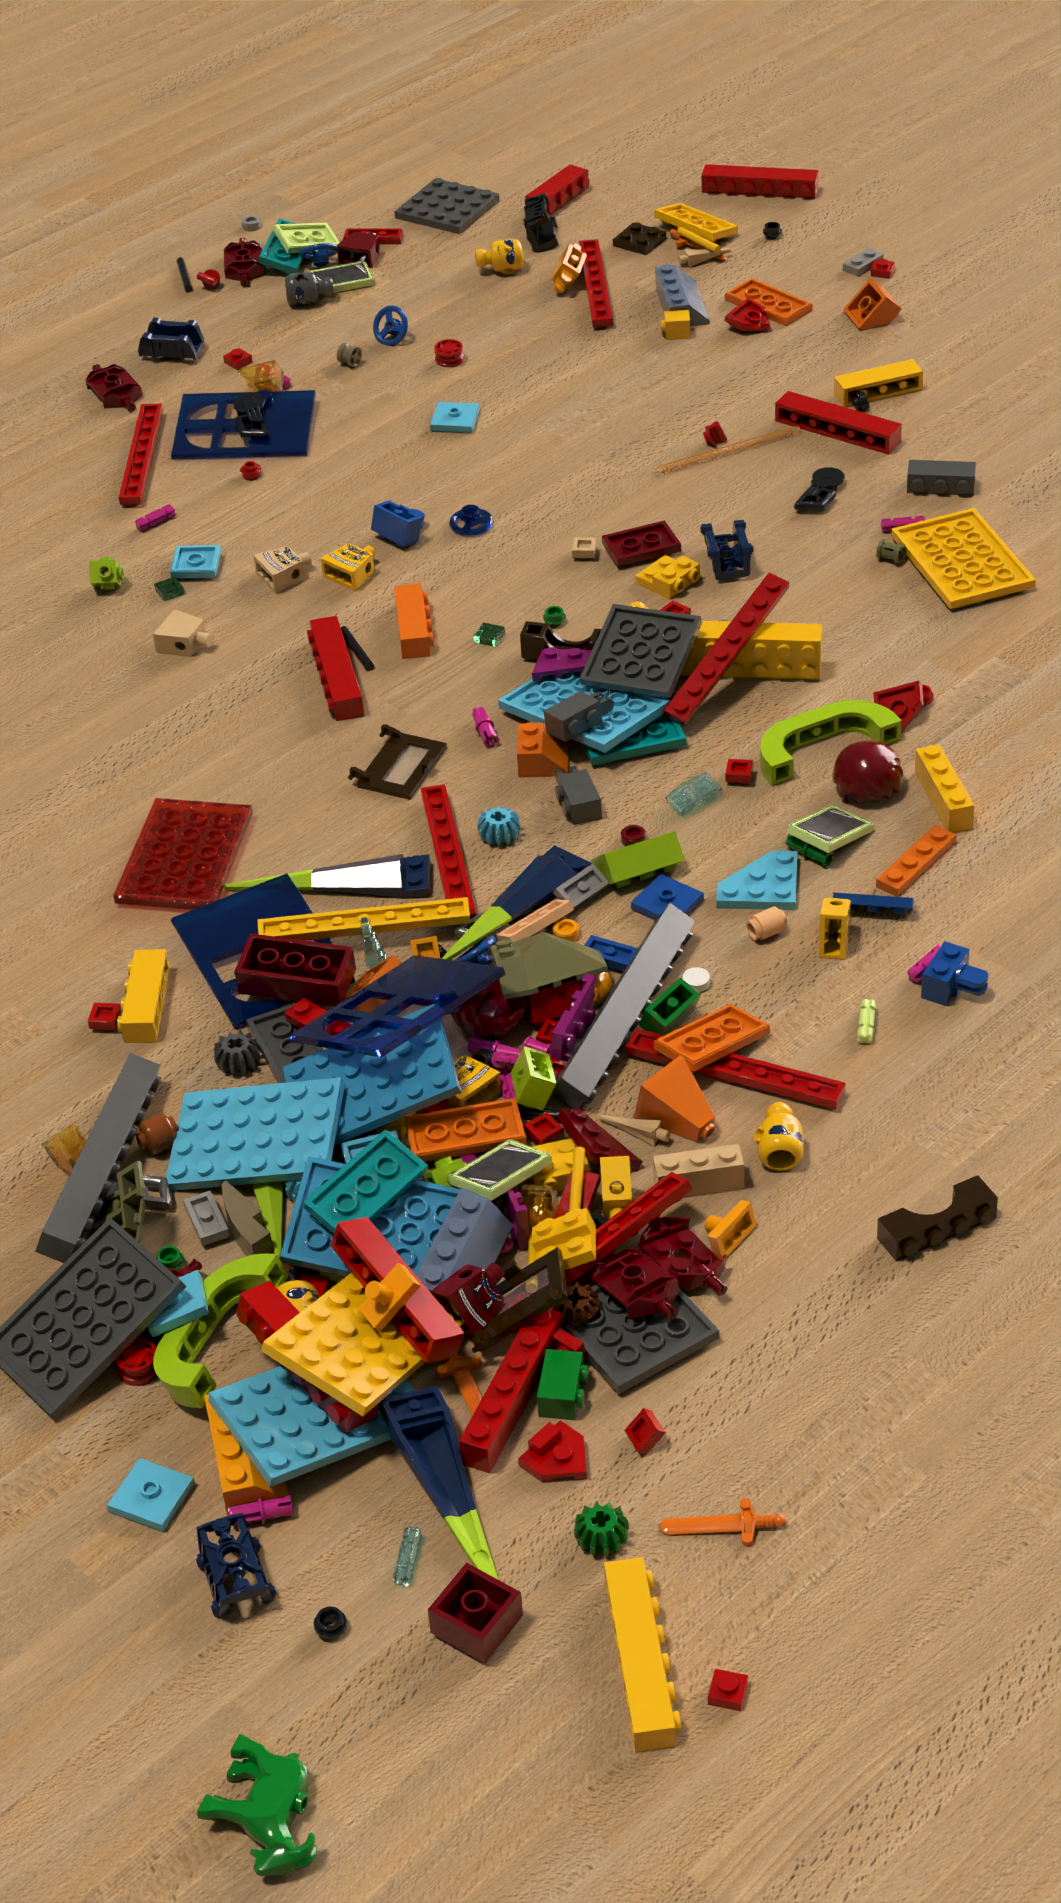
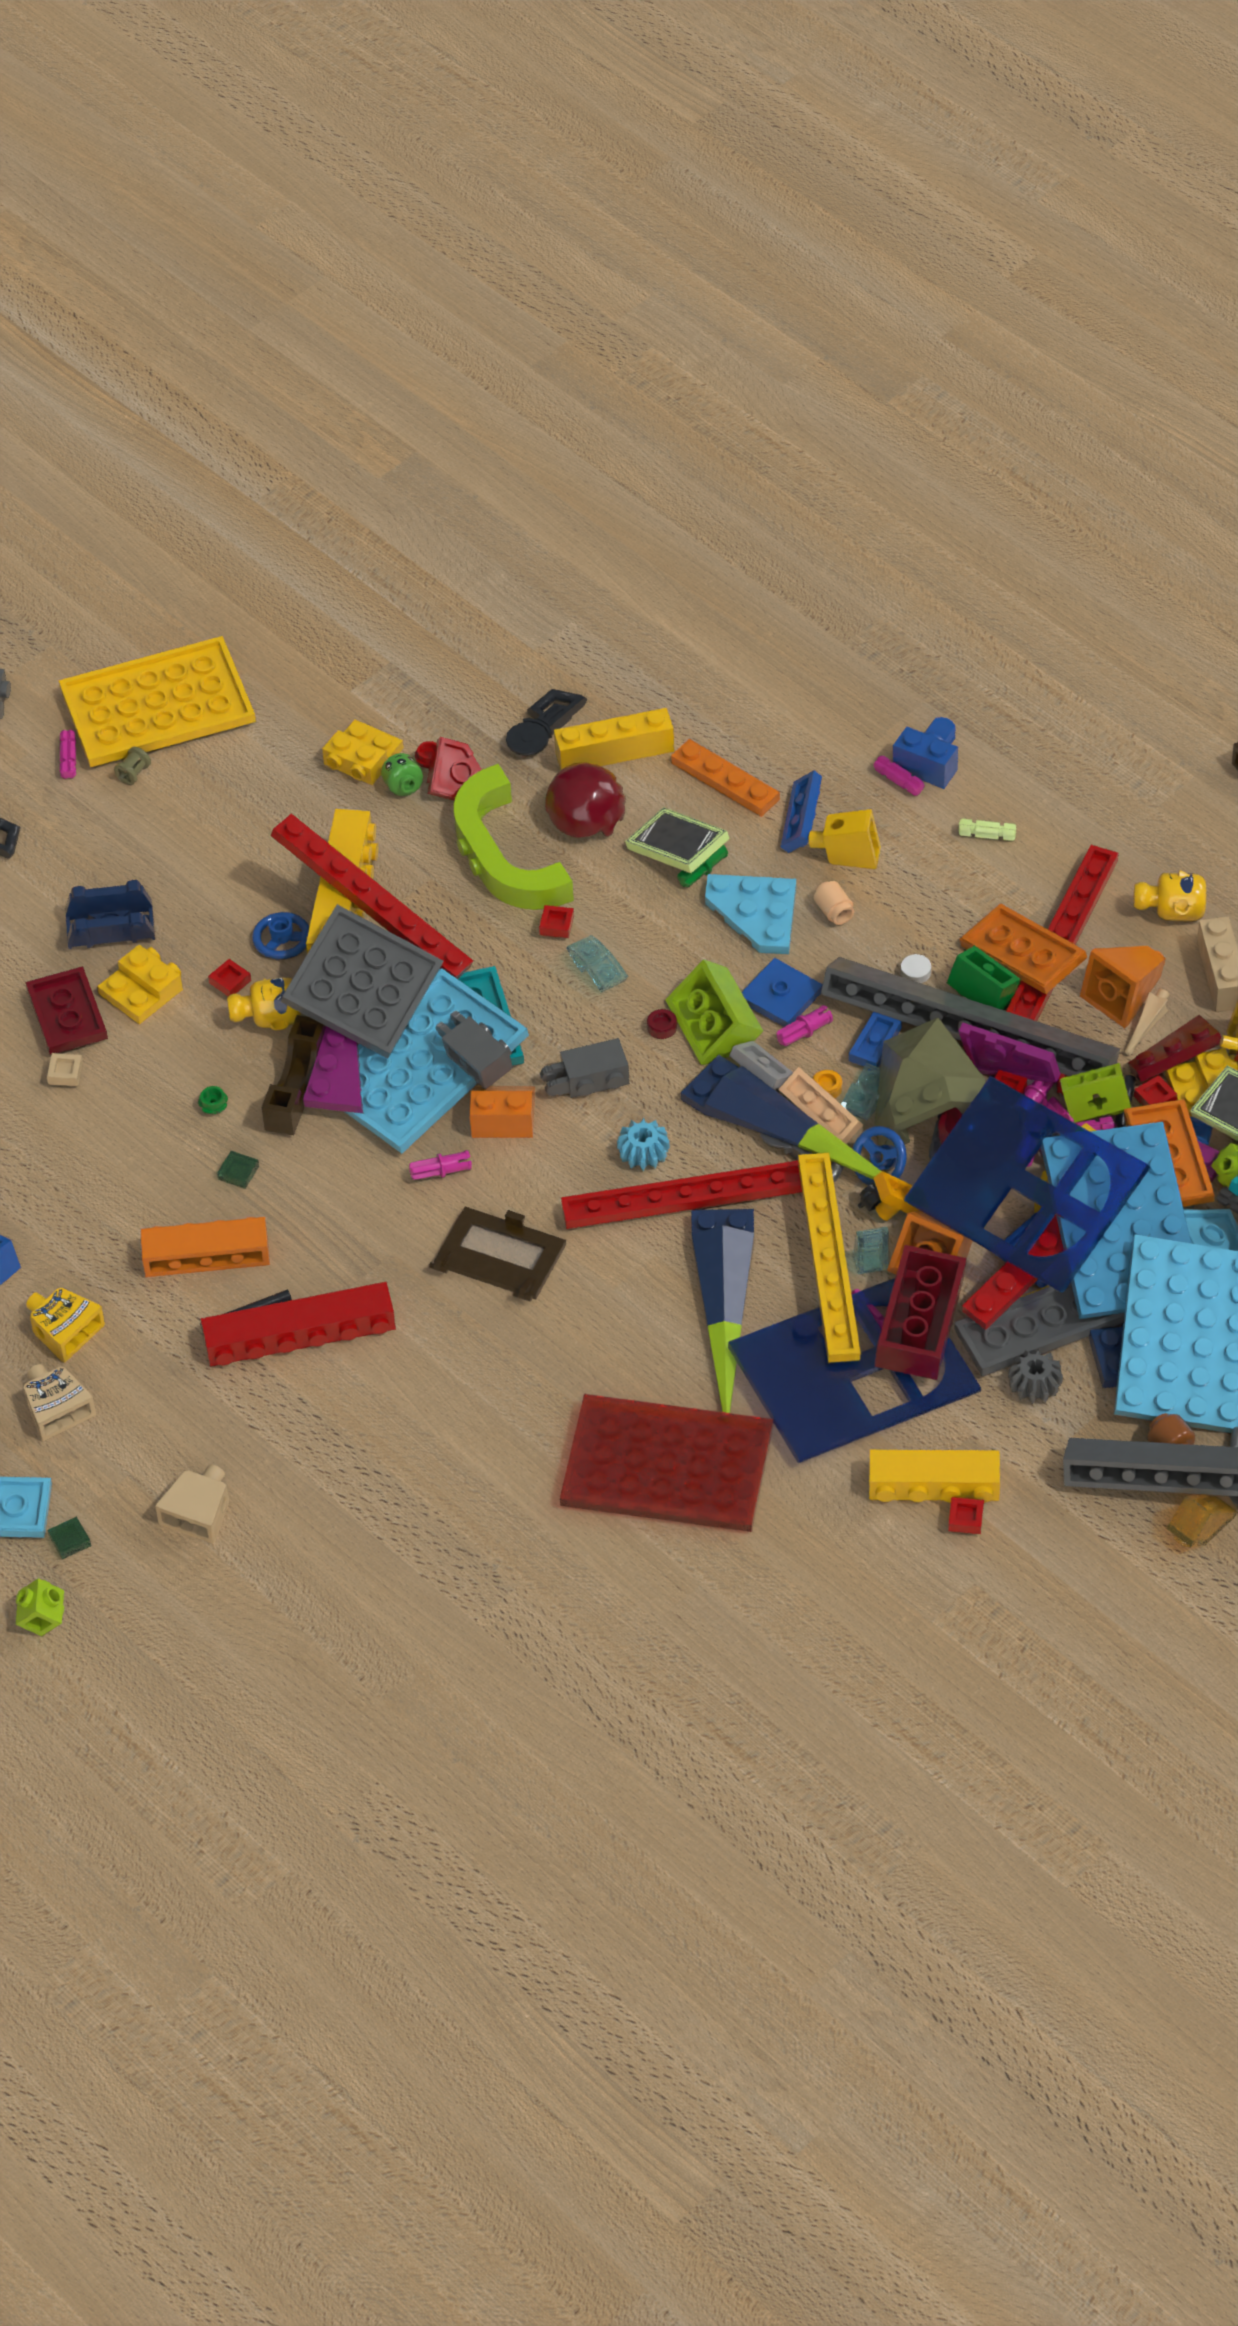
camera: 90 degrees left, 10 degrees up
none -> yellow plate [322,719,404,785]
none -> bright green head [381,753,423,796]
none -> black piece [506,689,587,756]
none -> dark pink axle [776,1005,833,1046]

